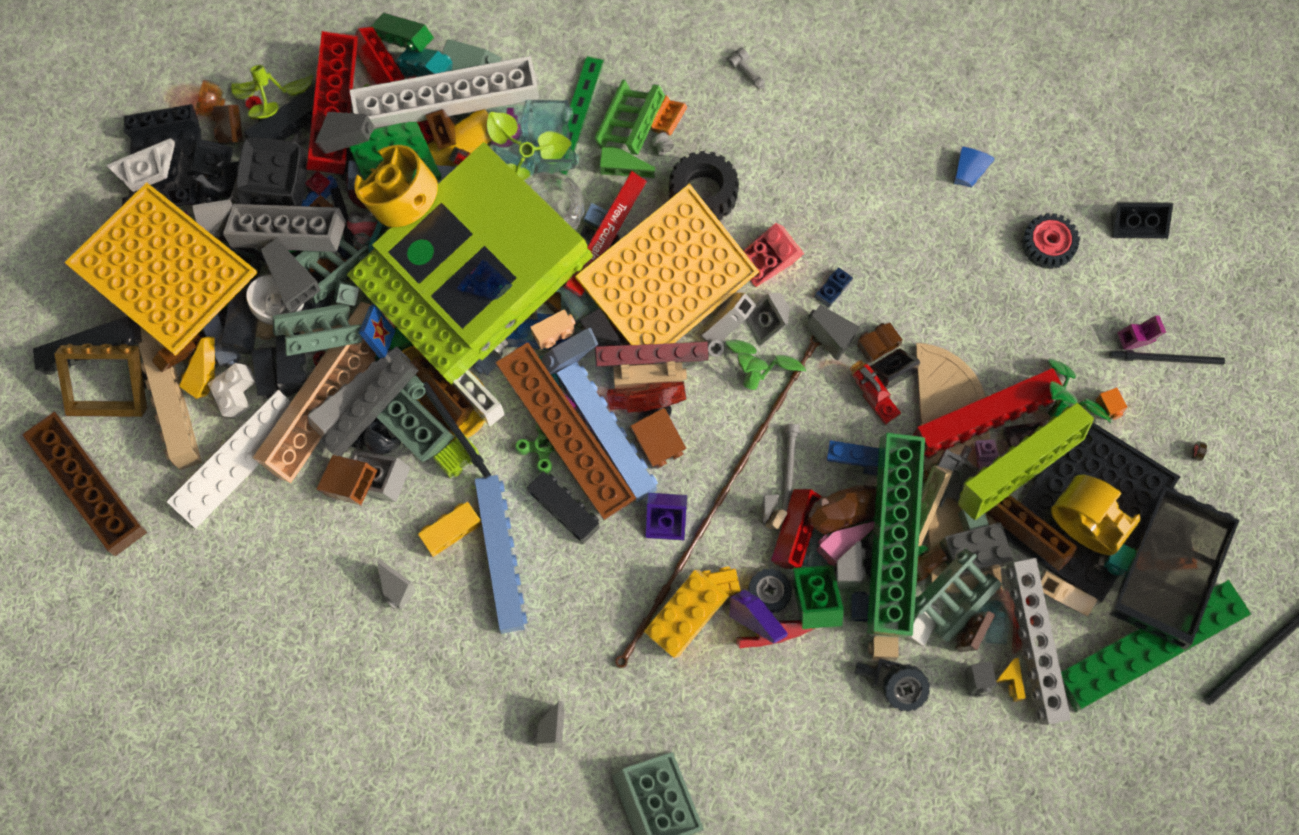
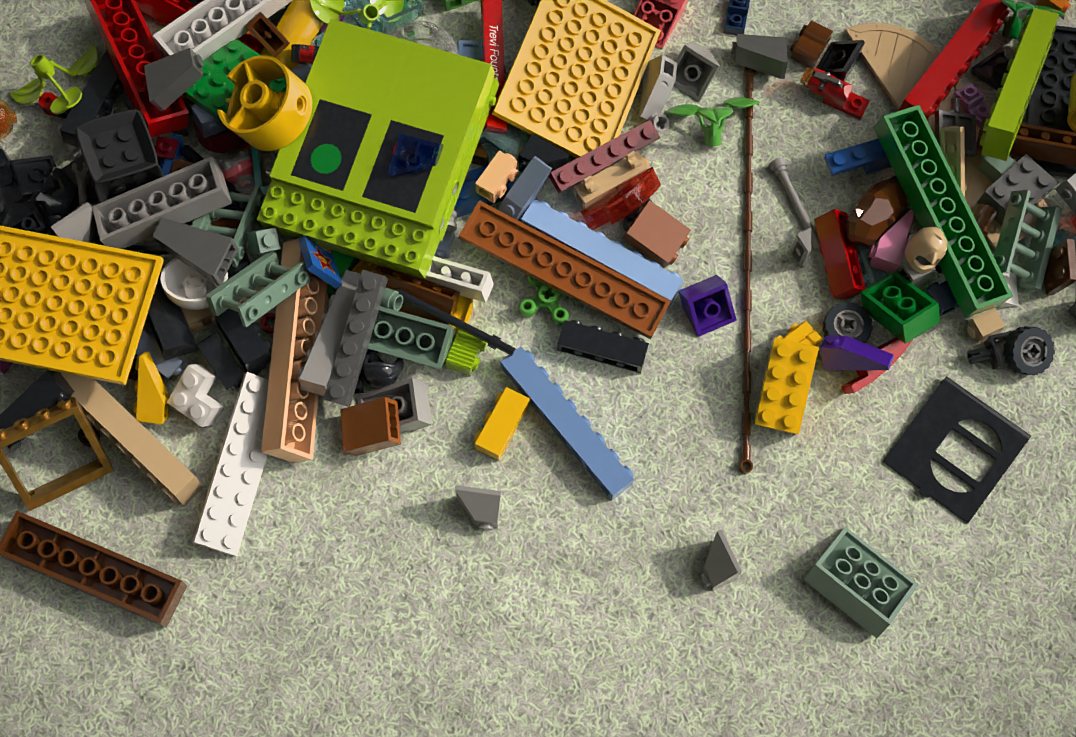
camera: 30 degrees left, 0 degrees up
reddish brown piece [152,340,197,373] -> none
reddish brown slope [211,105,243,143] -> none
tan tile [765,509,787,530] -> none
none -> black door [882,376,1031,523]
none -> tan piece [905,227,947,273]

